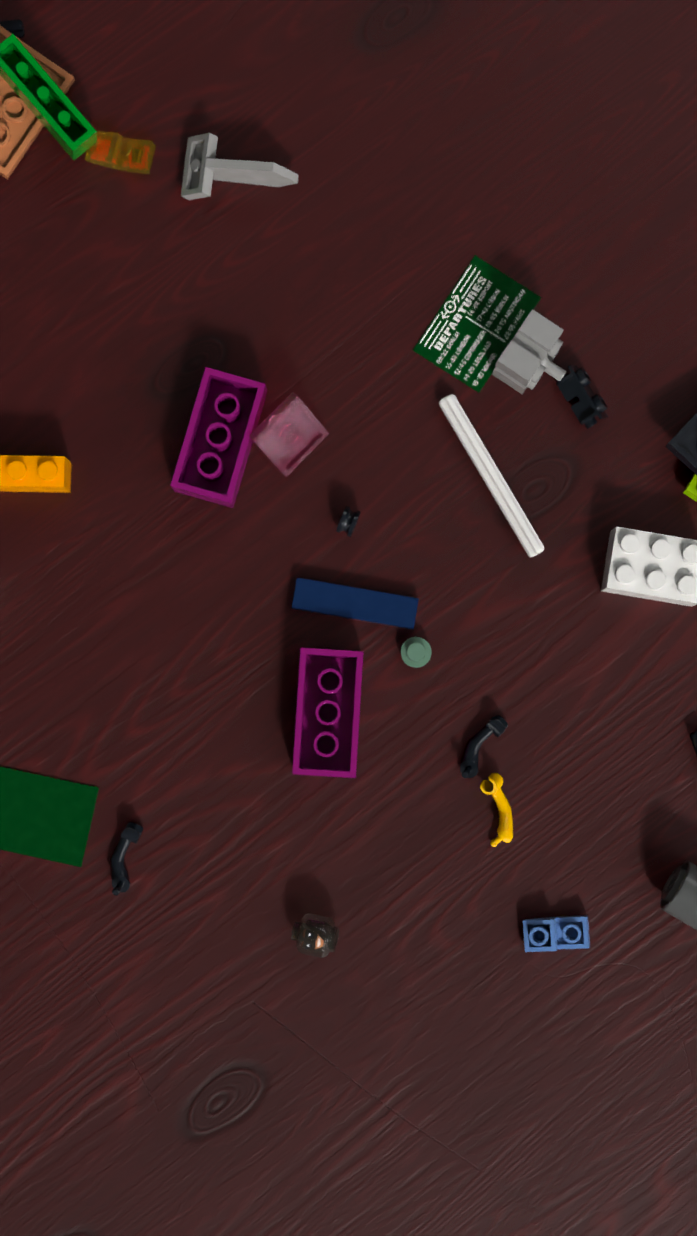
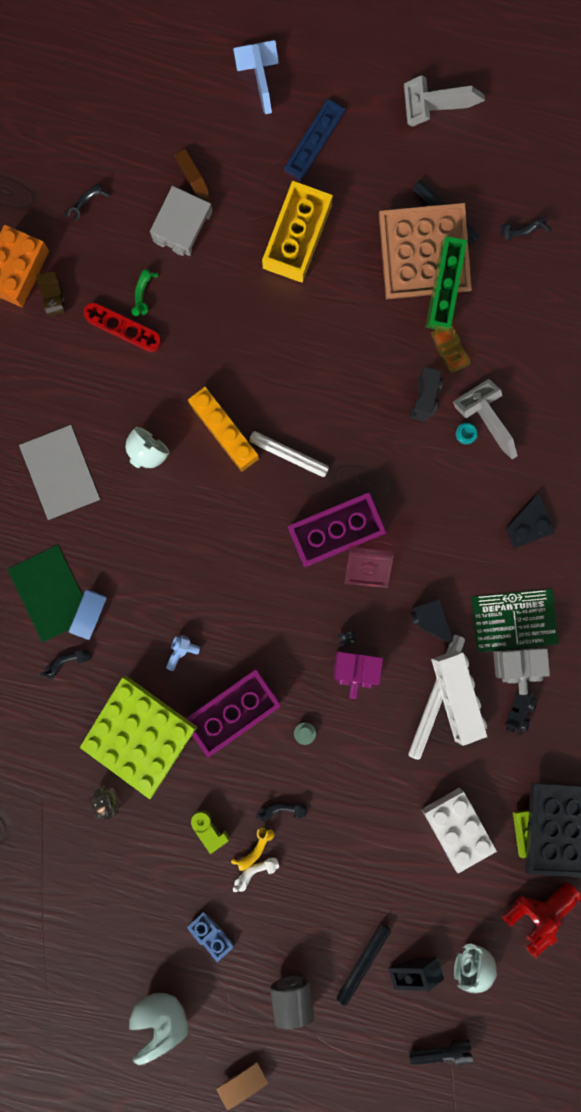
camera: 45 degrees right, 0 degrees up
dark blue tile [292,578,419,630] -> none
none -> medium blue slope [69,589,107,640]
none -> lime plate [80,676,197,799]
none -> light aqua piece [129,993,189,1065]
none -> light blue piece [166,635,200,671]
none -> lime leg [191,810,230,854]
none -> white piece [233,857,279,892]
none -> white axle [249,431,329,477]
none -> magenta brick [333,651,383,699]
none -> black brick [409,367,443,422]
none -> black slope [410,600,453,643]
none -> white brick [431,651,487,746]
none -> teal plate [456,423,477,444]
none -> black wing [505,494,555,549]

